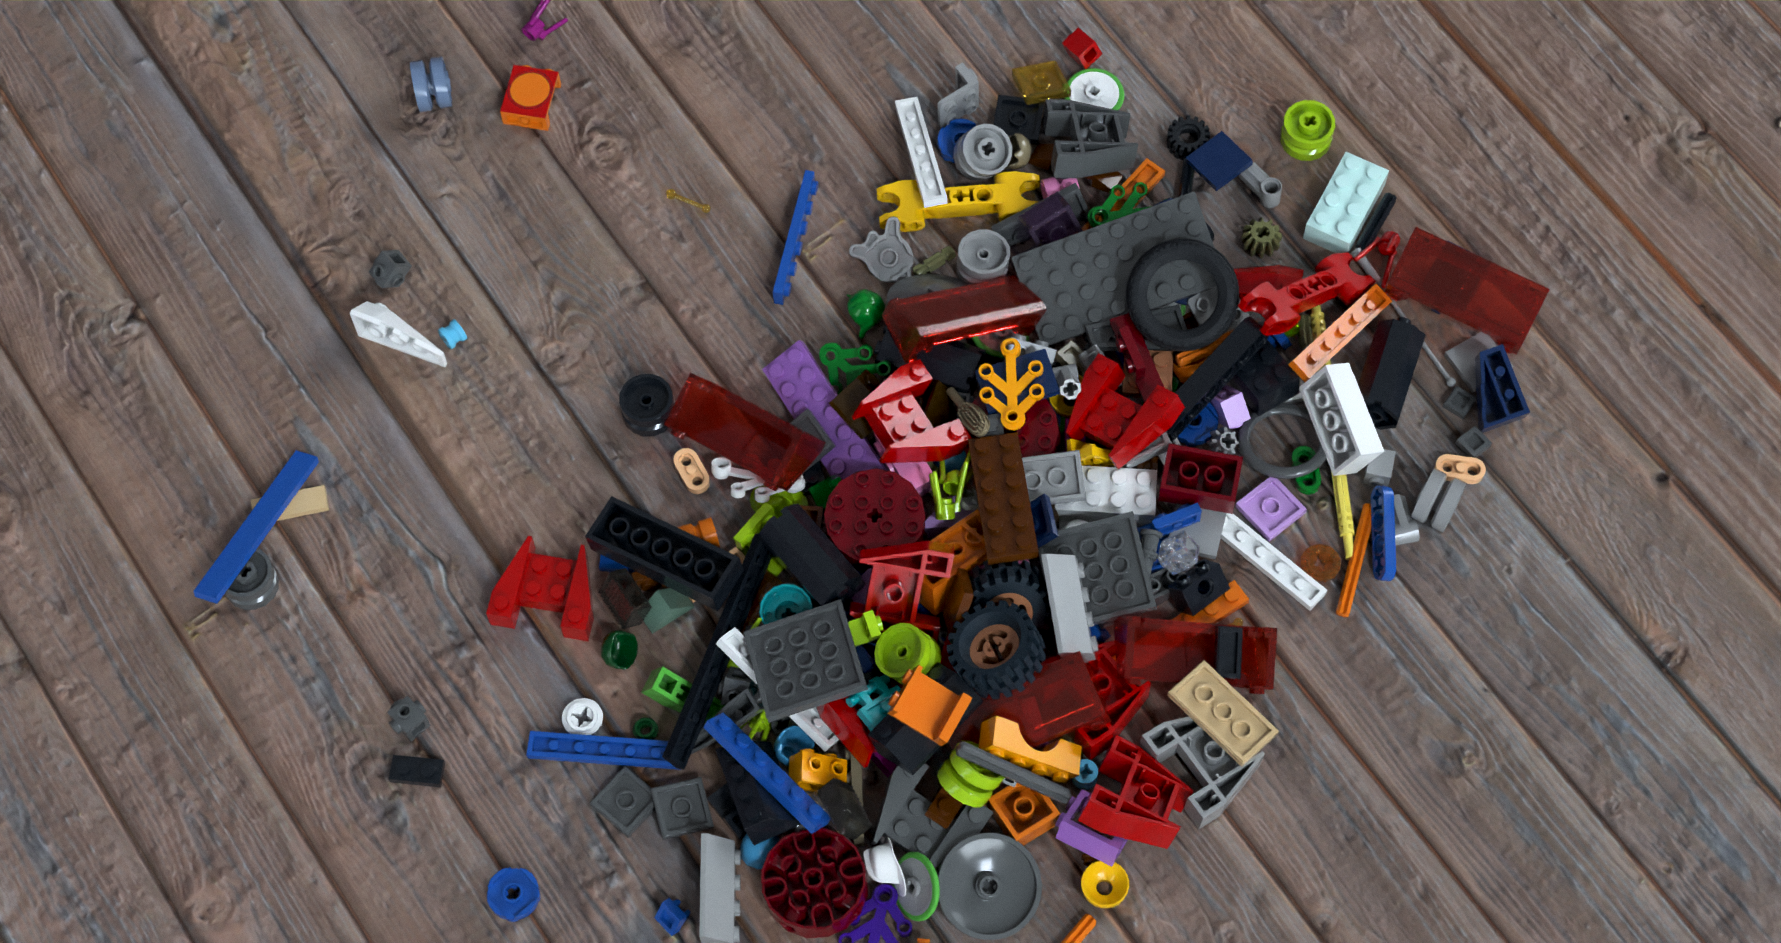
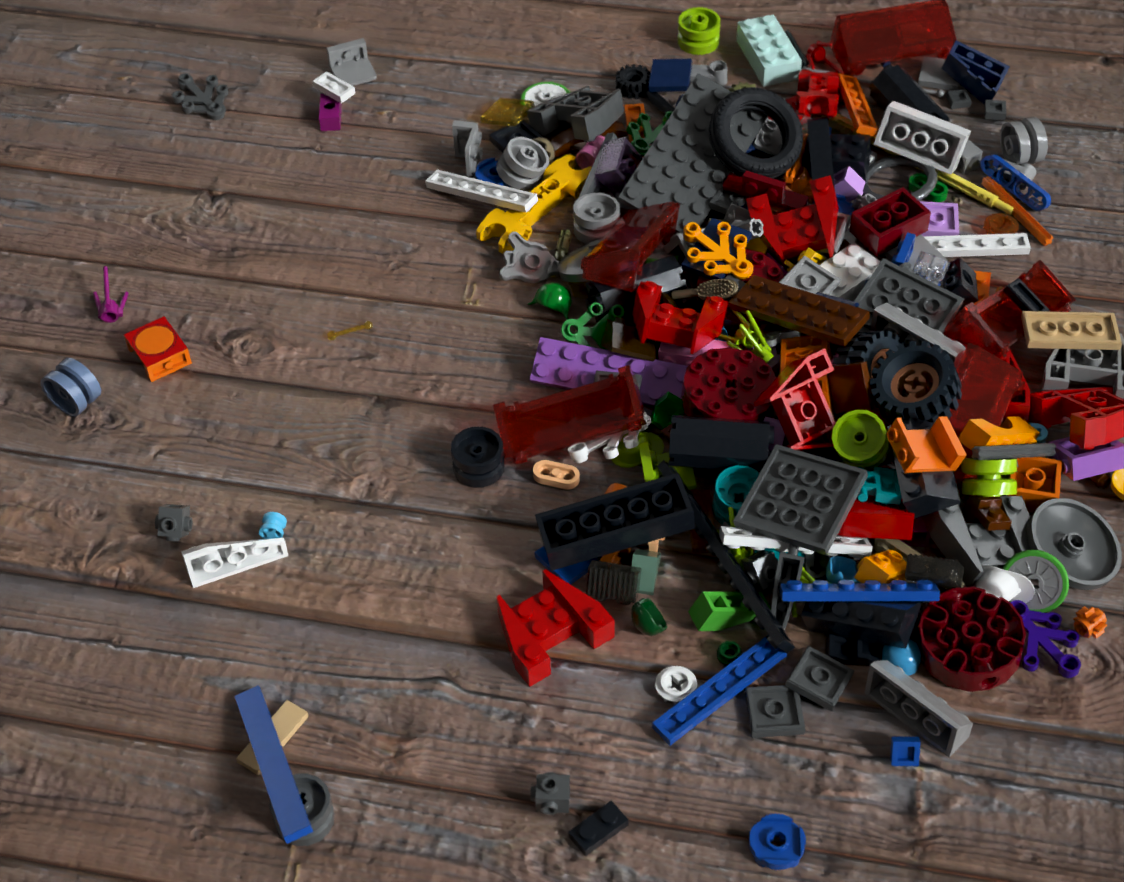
camera: 45 degrees left, 15 degrees down
blue plate [773,170,819,305] -> none
lime bracket [848,610,884,647] -> none
red brick [1062,27,1102,69] -> none
light nougat plate [1434,454,1486,484] -> none

